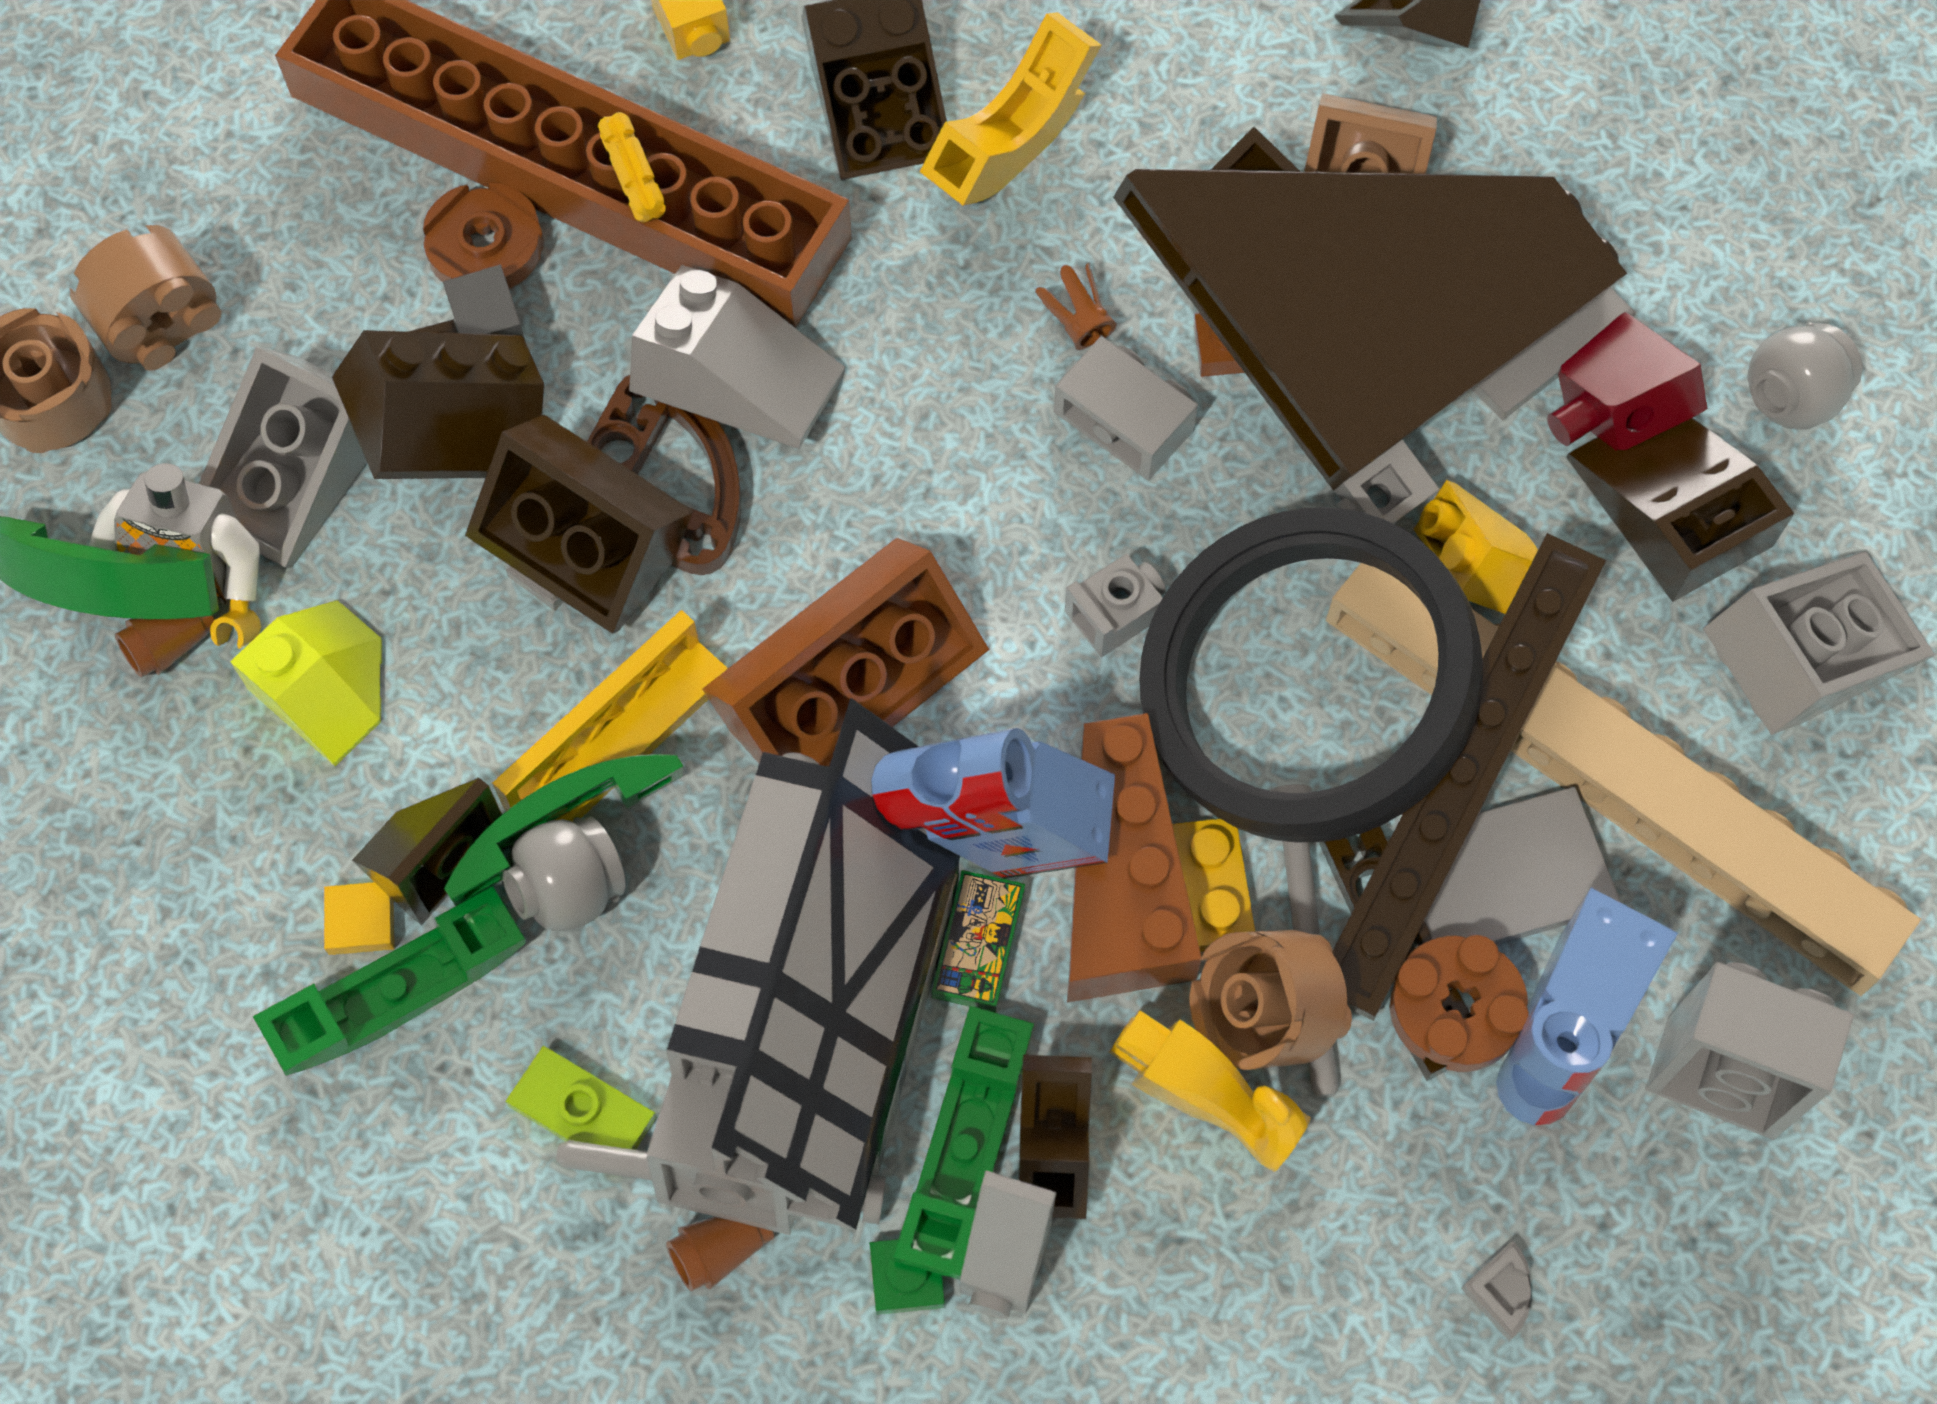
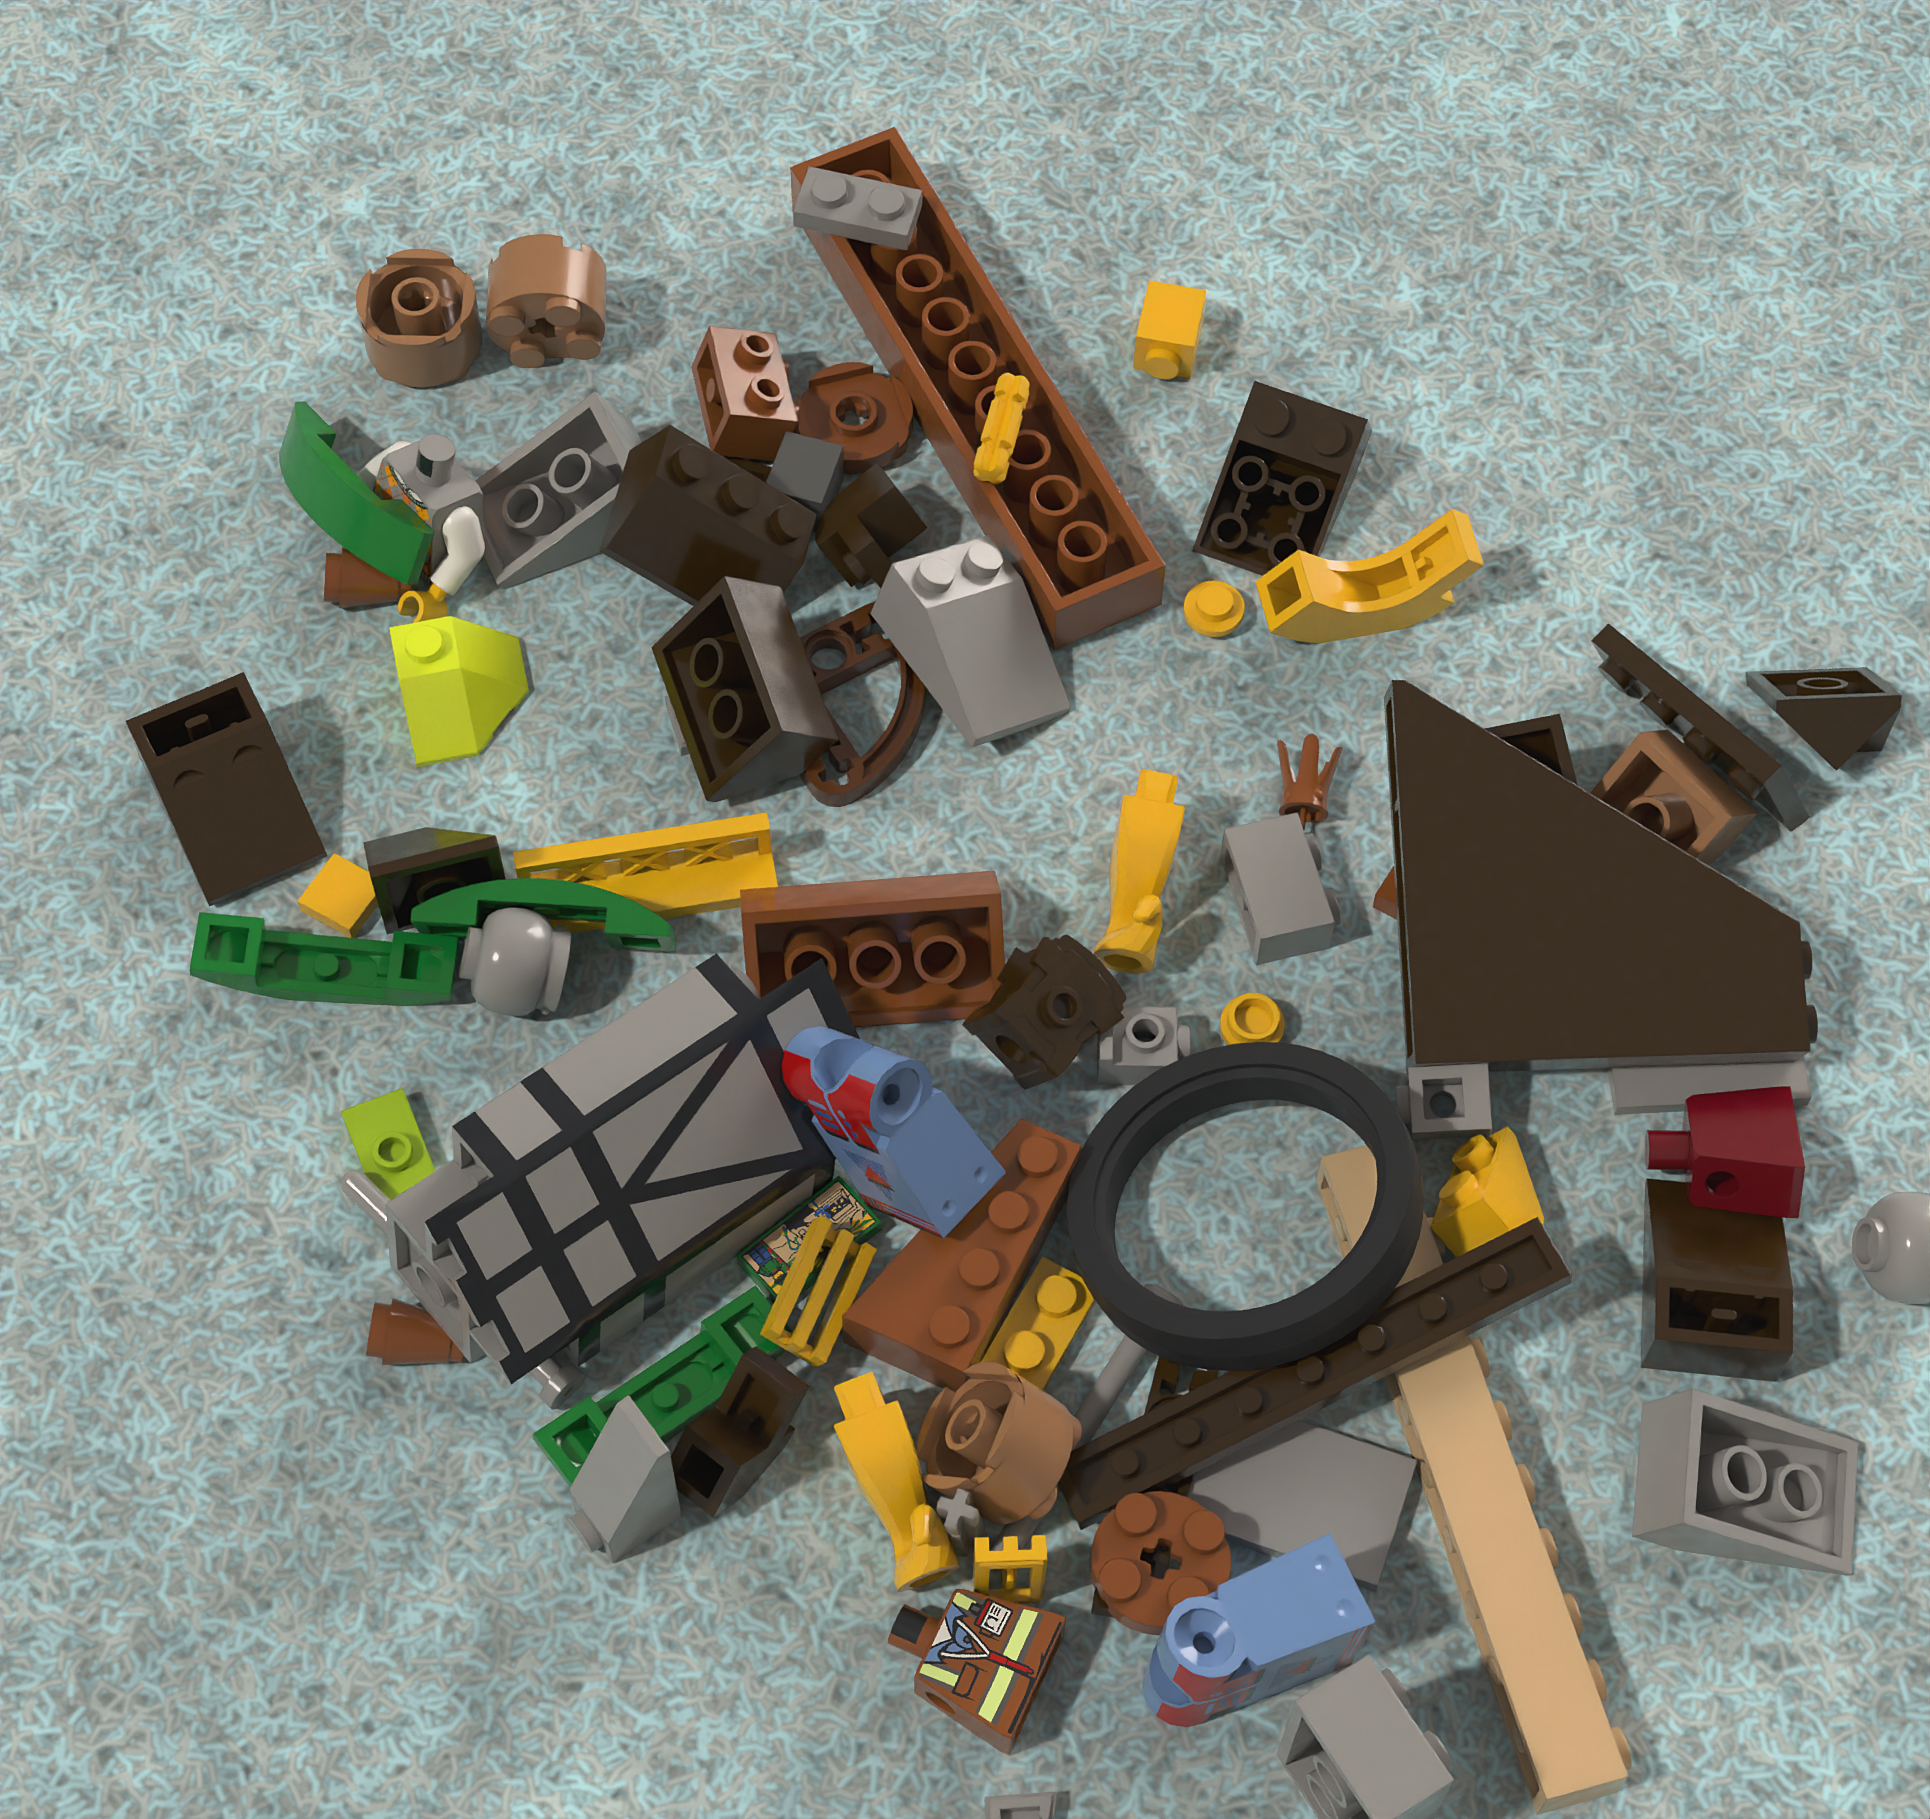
camera: 35 degrees right, 5 degrees down
green plate [869,1239,945,1315] -> none
none -> dark brown slope [126,672,327,907]
none -> dark orange brick [691,326,800,461]
none -> yellow tile [760,1215,877,1368]
none -> light grey plate [793,166,922,250]
none -> dark brown brick [815,462,927,588]
none -> torso [888,1589,1066,1756]
none -> light grey axle [936,1488,988,1557]
none -> dark brown piece [962,934,1126,1090]
none -> yellow tile [973,1535,1047,1604]
none -> yellow hips [1093,769,1185,974]
none -> yellow plate [1183,581,1245,637]
none -> yellow plate [1220,993,1285,1045]
none -> dark brown wing [1591,623,1809,832]

